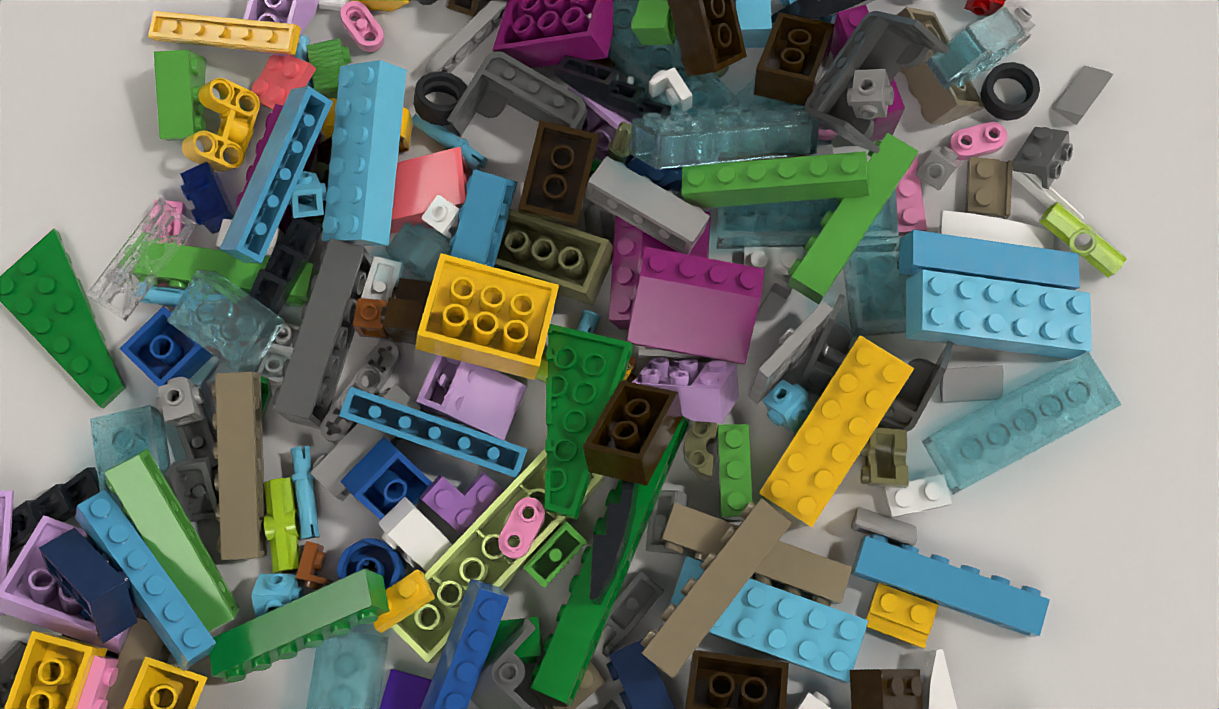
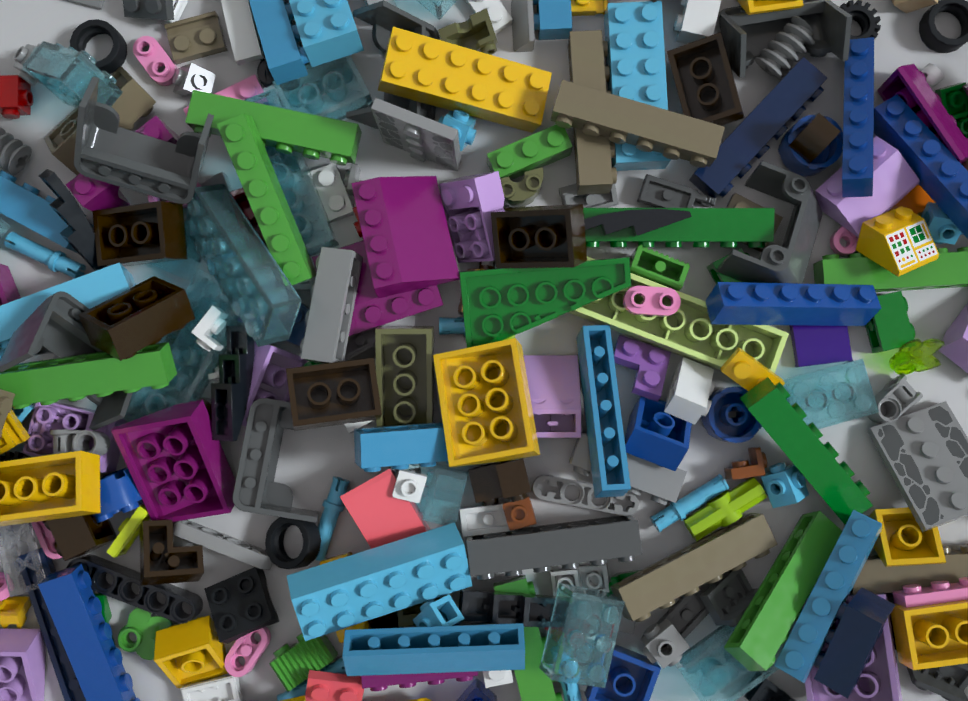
camera: 115 degrees left, 10 degrees up
olive axle [608,121,634,165] -> none
light grey brick [847,69,894,120] -> none
none -> black brick [204,567,279,644]

